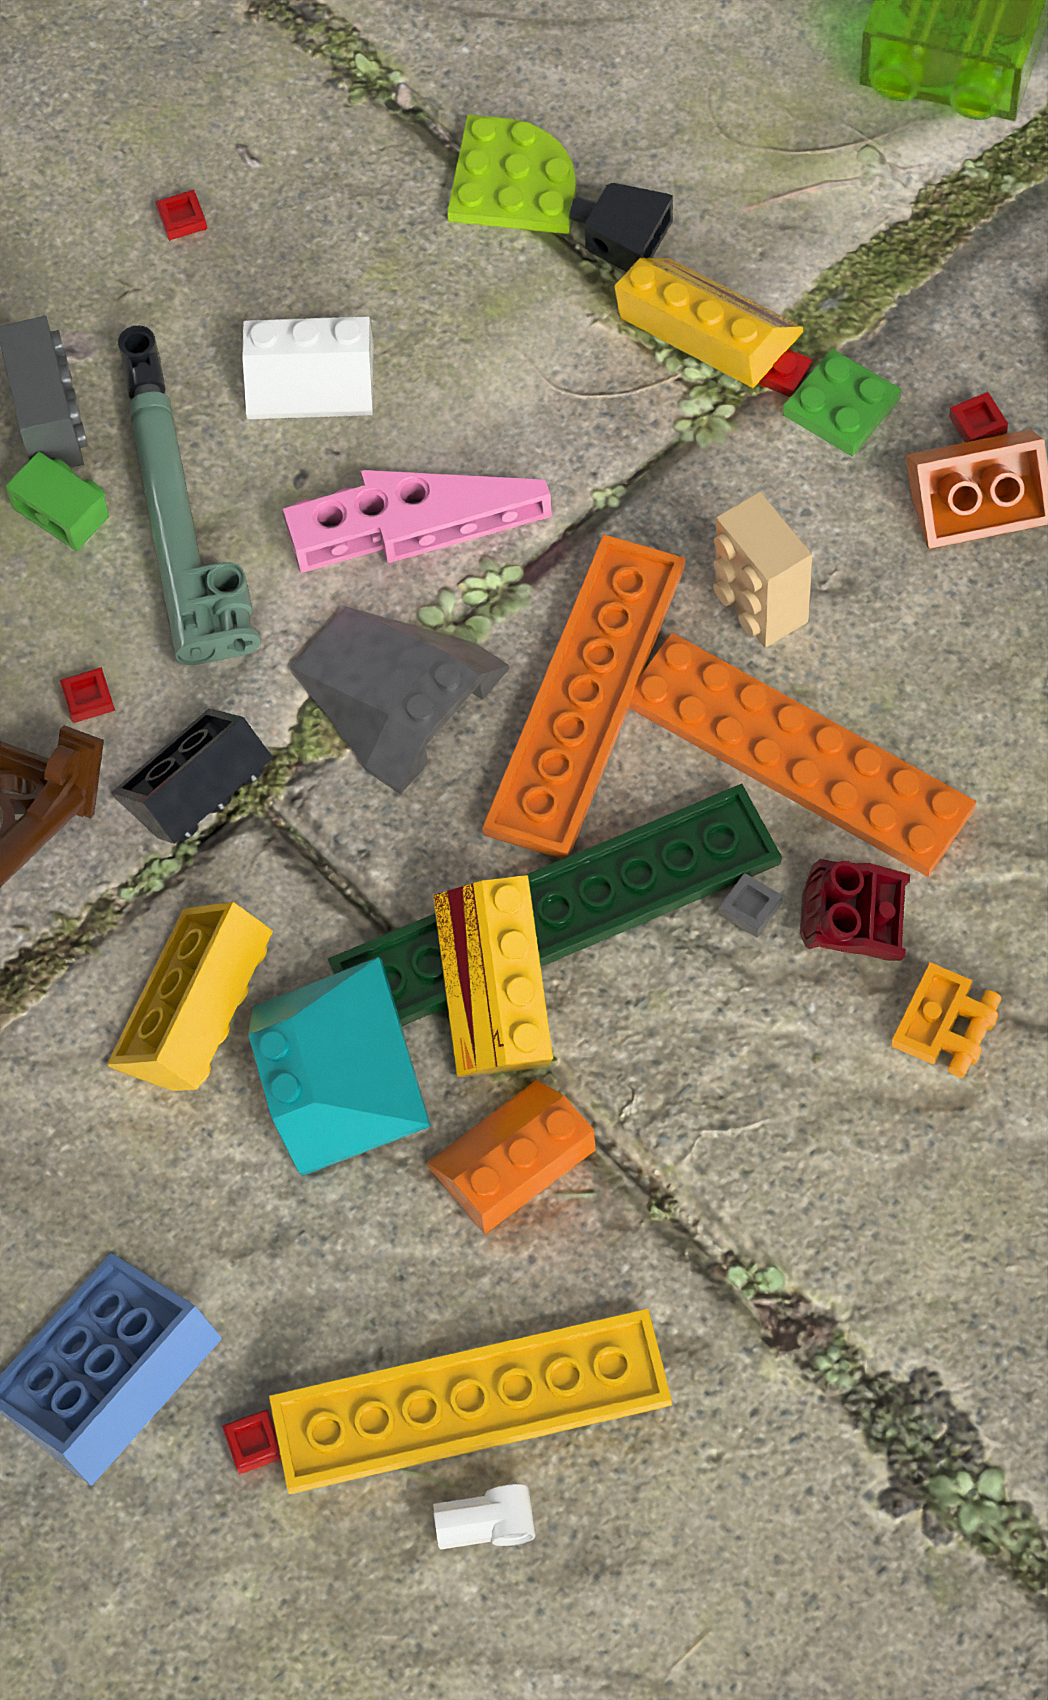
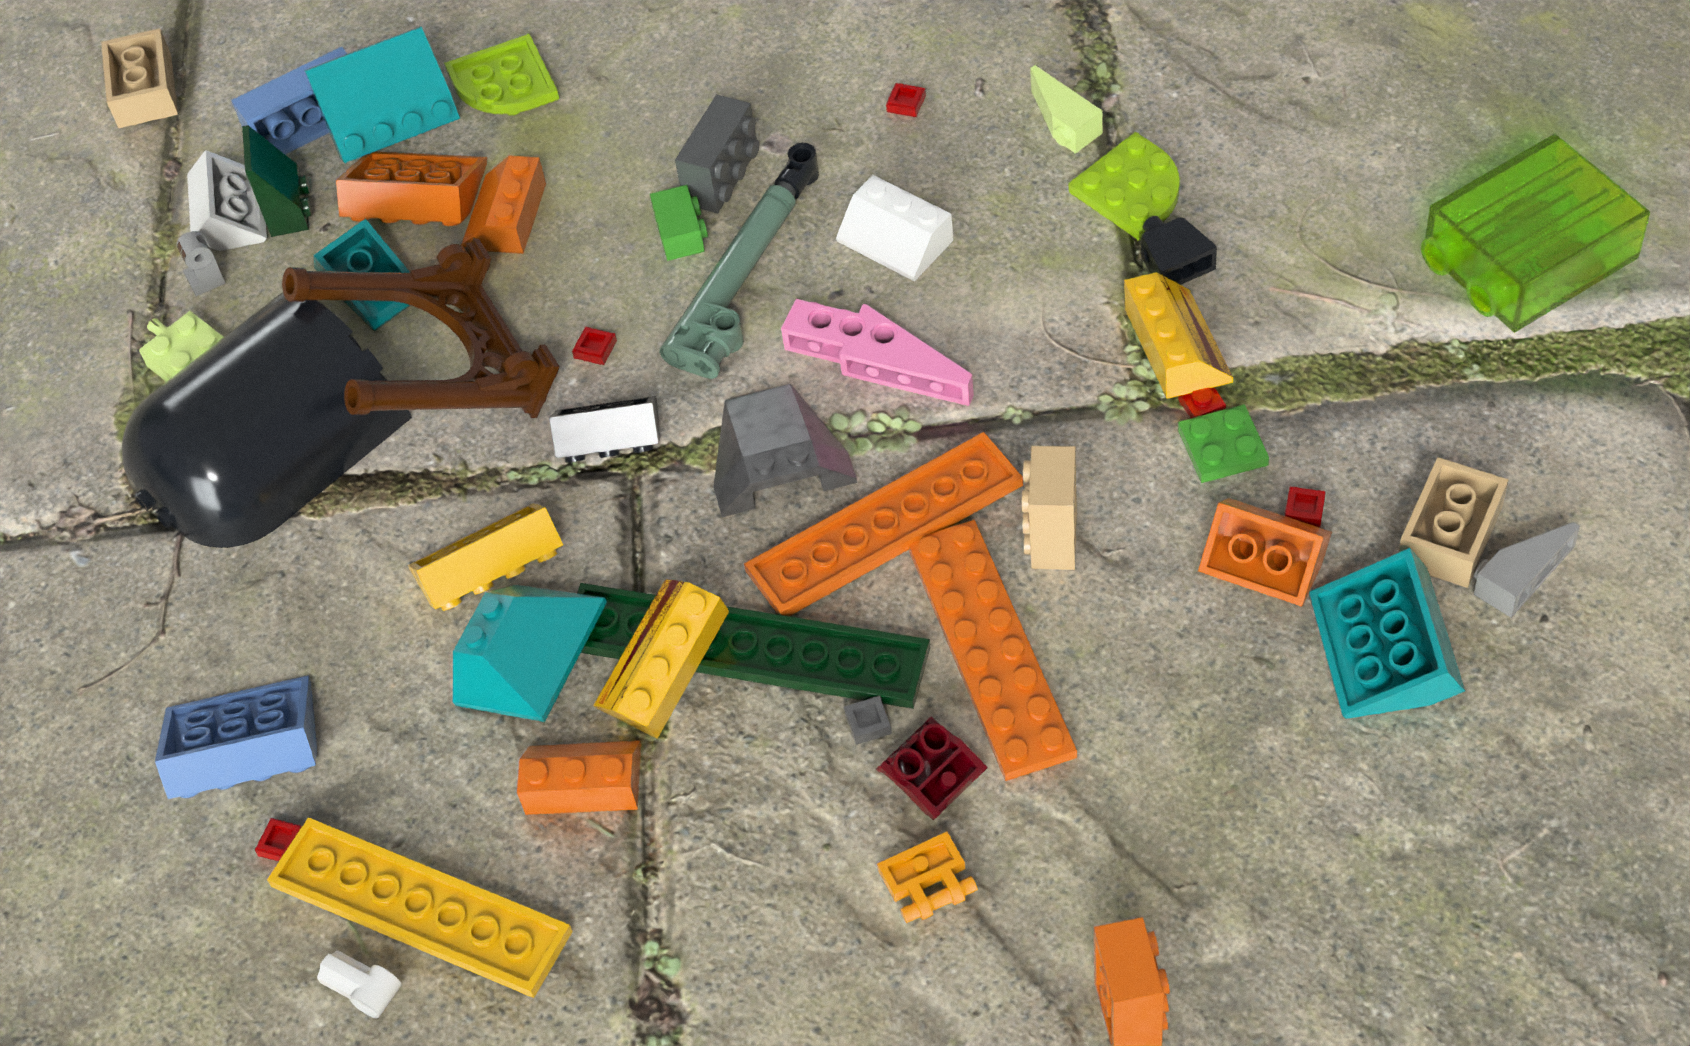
camera: 40 degrees right, 10 degrees down
none -> yellowish green slope [1030,65,1103,153]

